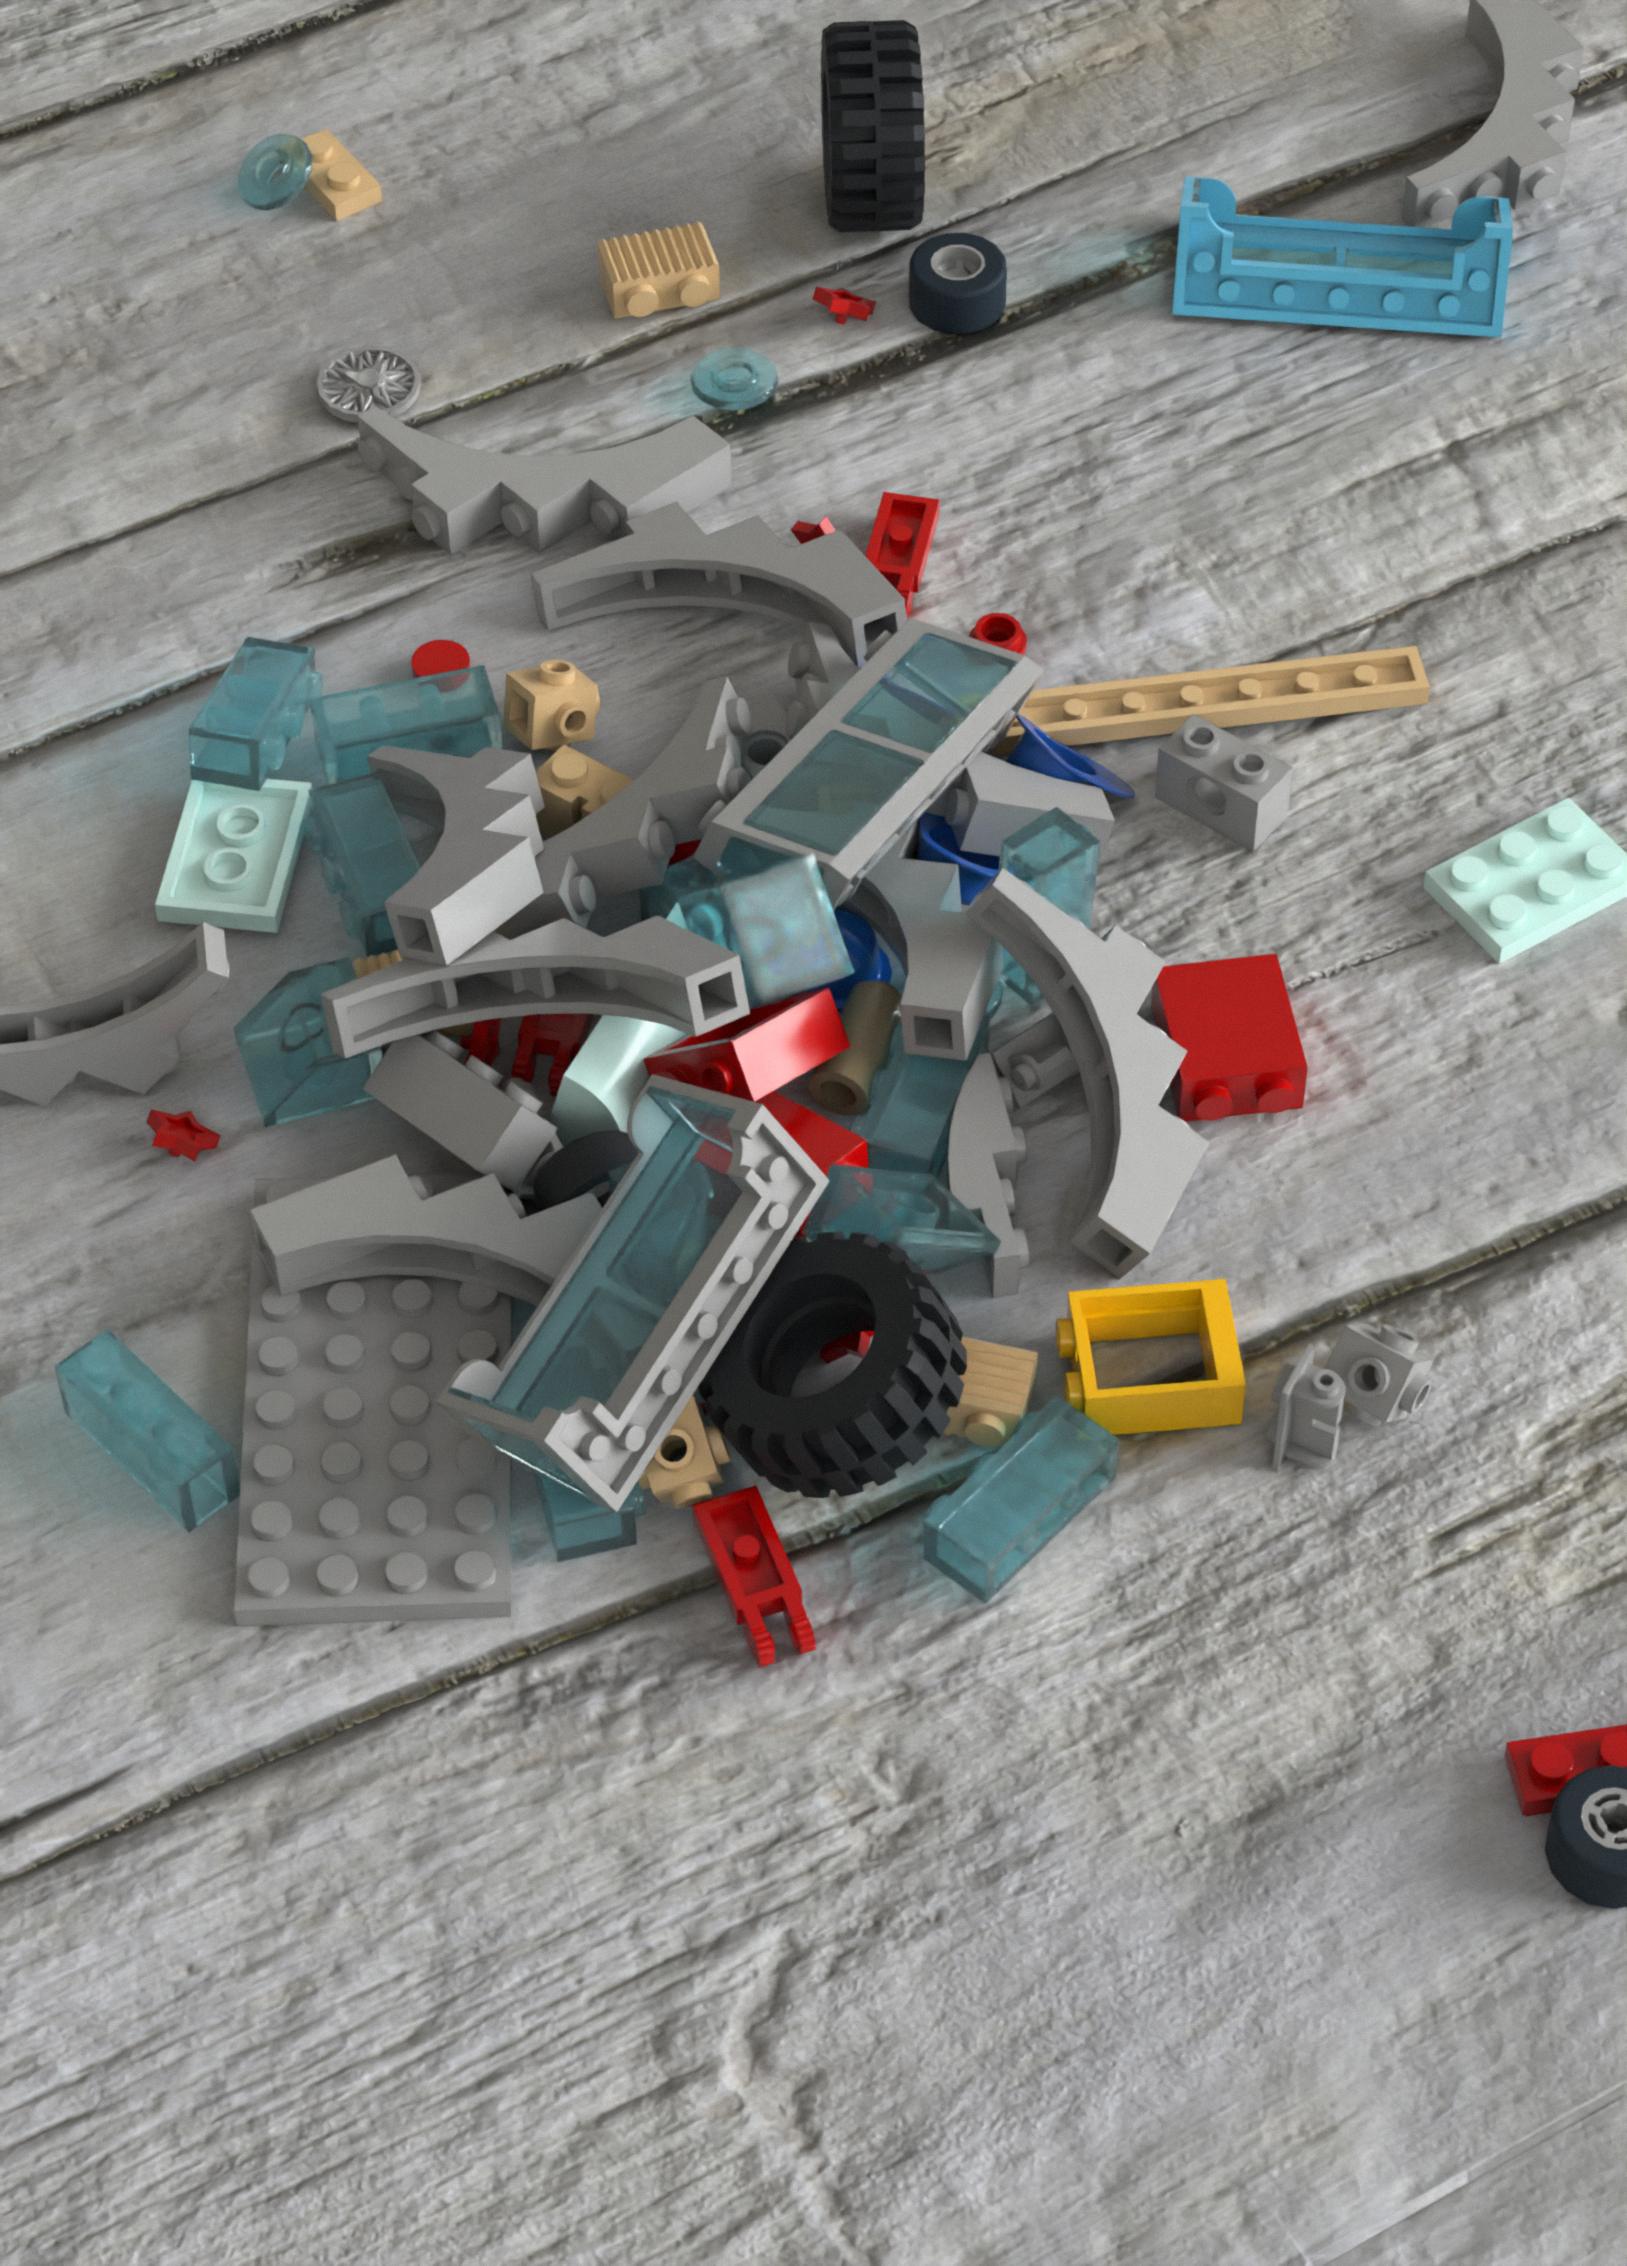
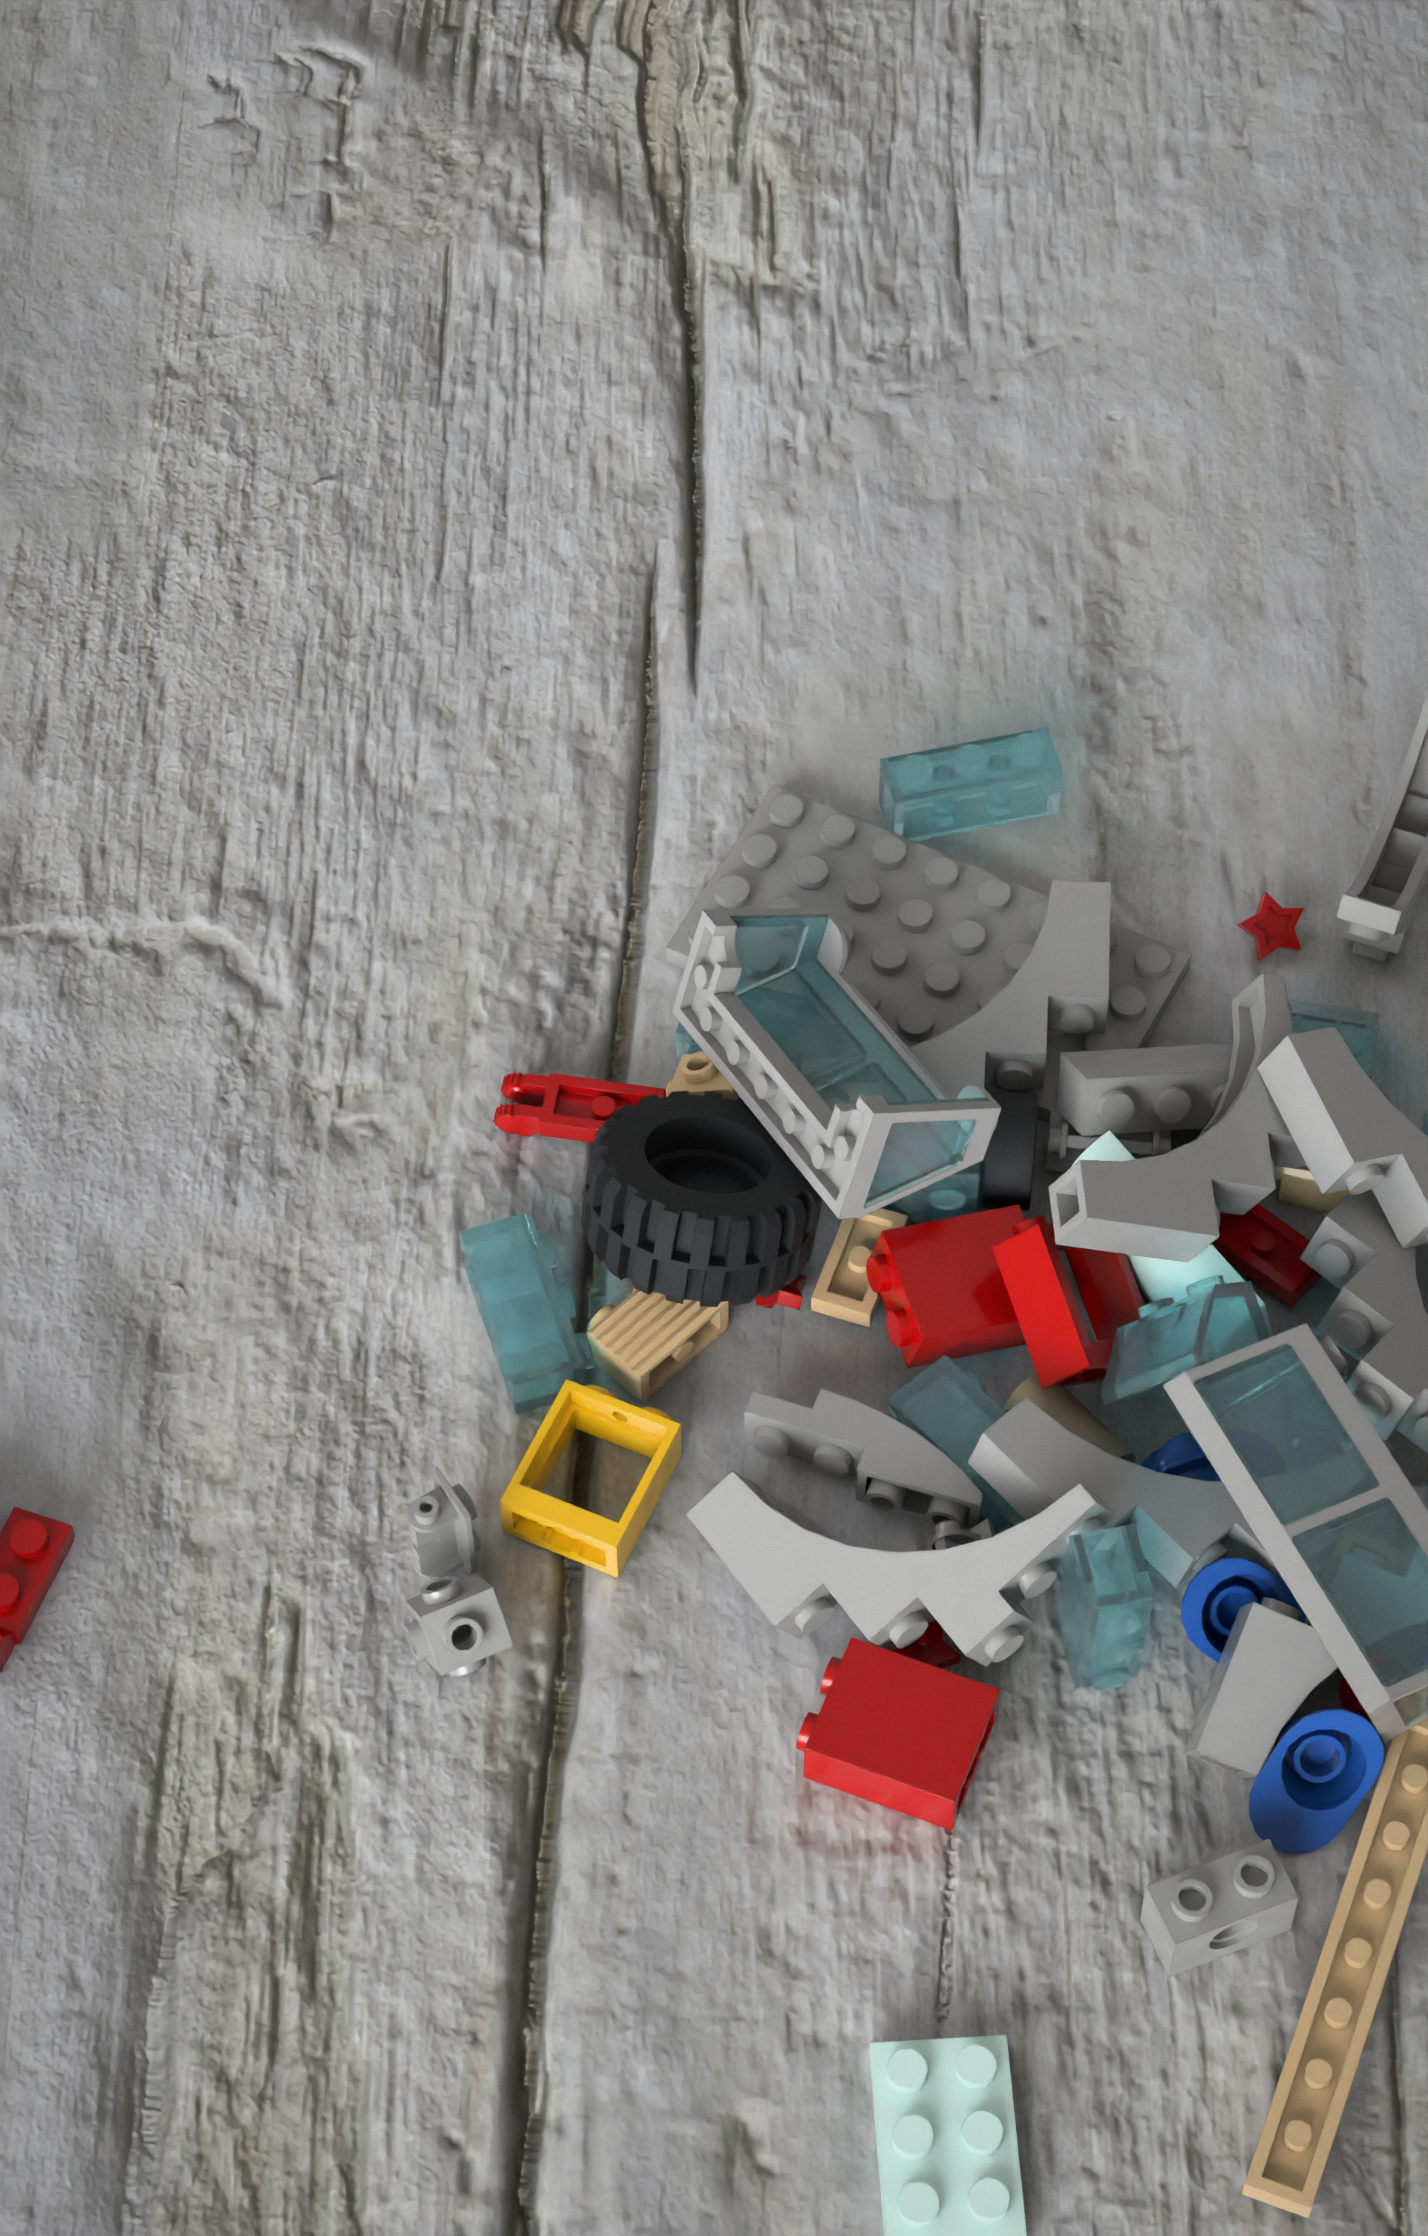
camera: 120 degrees right, 5 degrees up
clear light blue slope [803,1164,1001,1275] -> none

